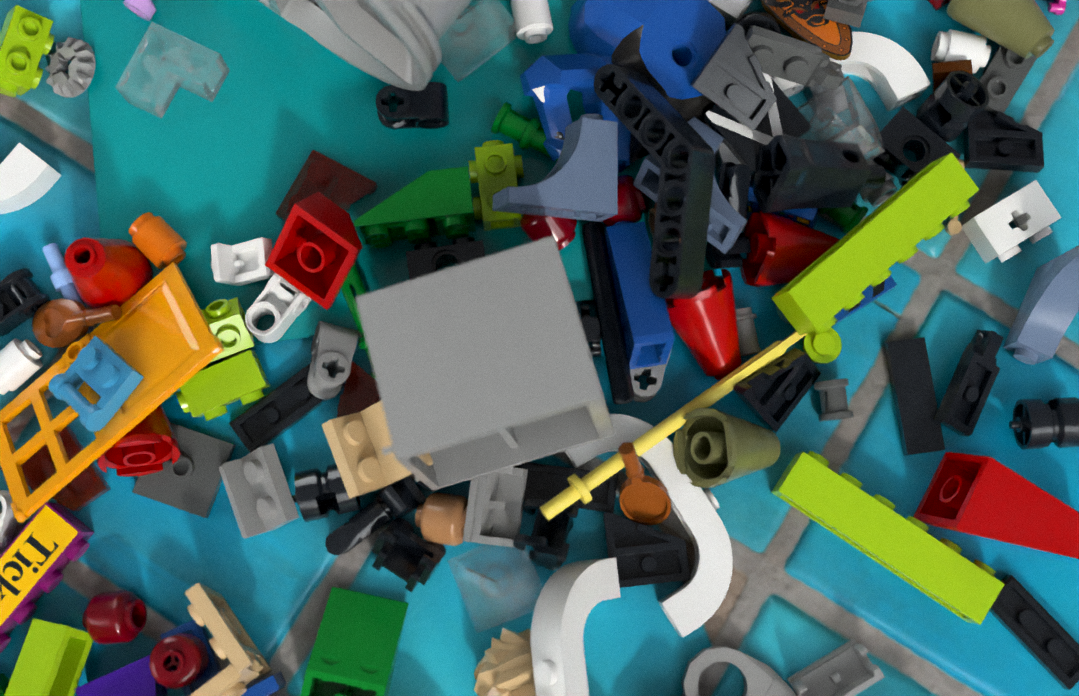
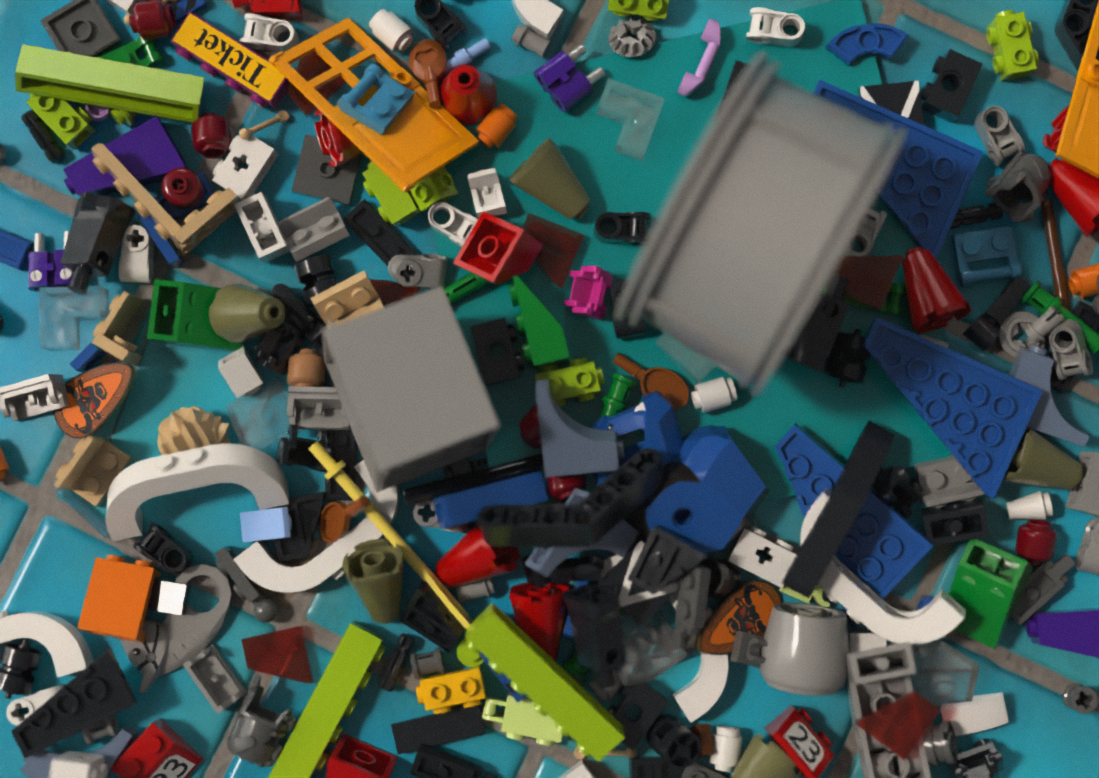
camera: 90 degrees right, 5 degrees up
none -> olive cone [209,284,285,343]
none -> white brick [212,135,279,201]
none -> dark grey plate [215,546,278,623]
none -> white brick [218,346,263,398]
none -> dark grey helmet [227,674,296,768]
none -> white brick [234,192,290,263]
none -> tan hinge [239,110,289,140]
none -> light blue slope [240,507,292,542]
none -> clear red wing [241,625,314,684]
none -> black axle [378,633,415,692]
none -> yellow brick [416,666,486,714]
none -> yellowish green brick [482,692,562,746]
none -> olive cone [509,138,590,220]
none -> light grey pin [511,24,550,58]
none -> dark purple piece [533,44,605,113]
none -> dark pink piece [563,266,613,320]
none -> black piece [593,212,651,245]
none -> dark orange piece [612,352,689,411]

